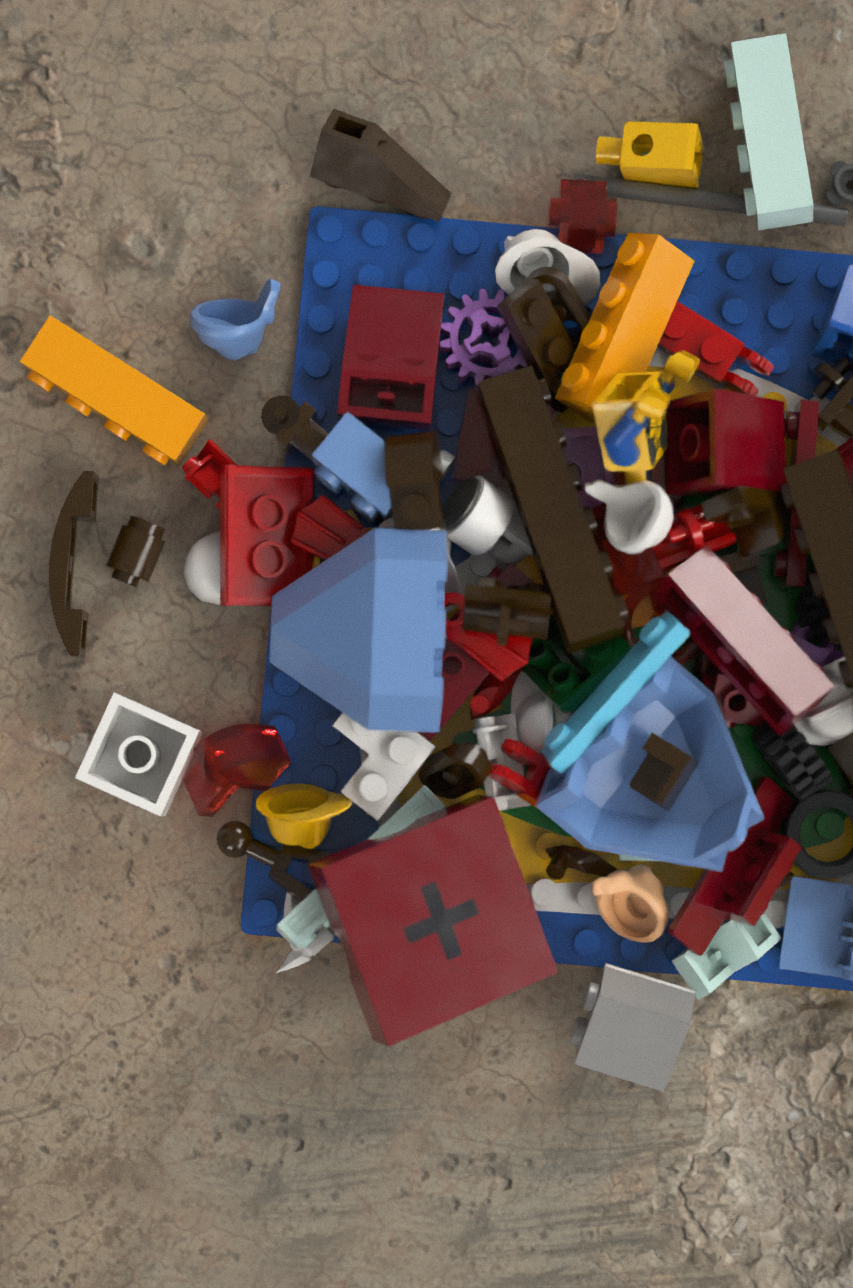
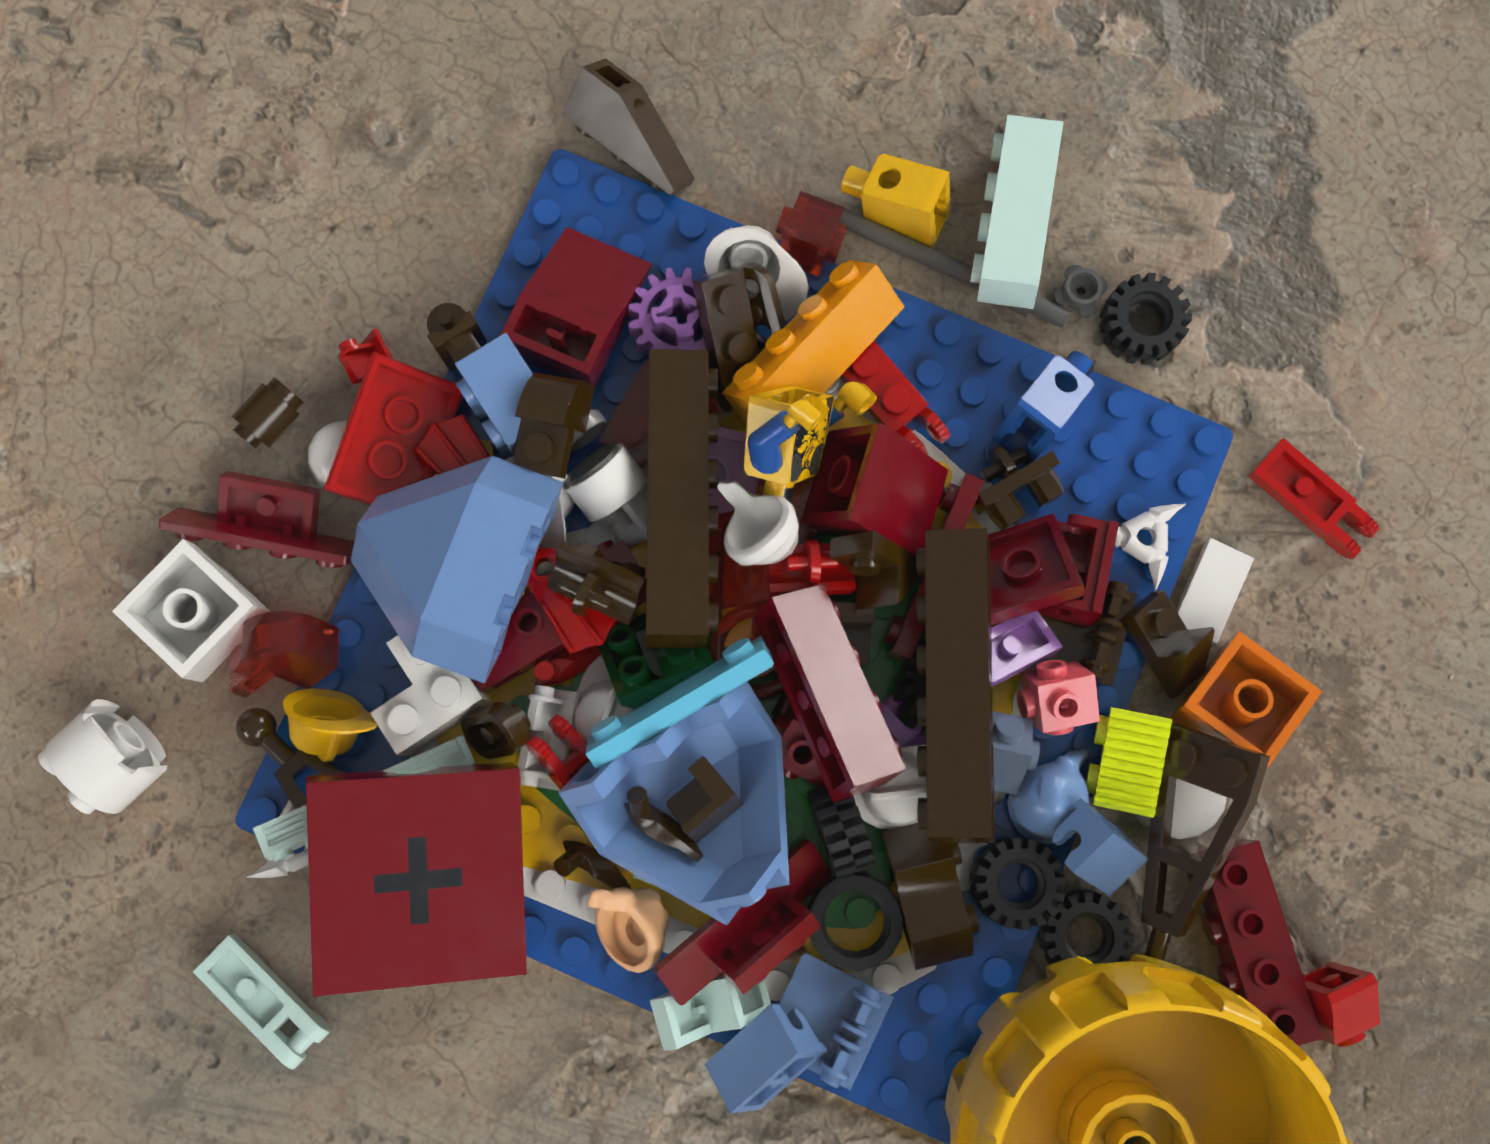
camera: 10 degrees right, 5 degrees down
light orange brick [20,315,209,466] -> none
dark brown slope [49,471,99,658] -> none
medium blue hat [190,279,281,361] -> none
light grey piece [570,963,696,1092] -> none
none -> white brick [38,699,168,814]
none -> dark red bracket [159,471,354,568]
none -> light aqua plate [193,933,331,1070]
none -> dark brown bar [624,786,703,862]
none -> medium blue hinge [705,1004,827,1113]

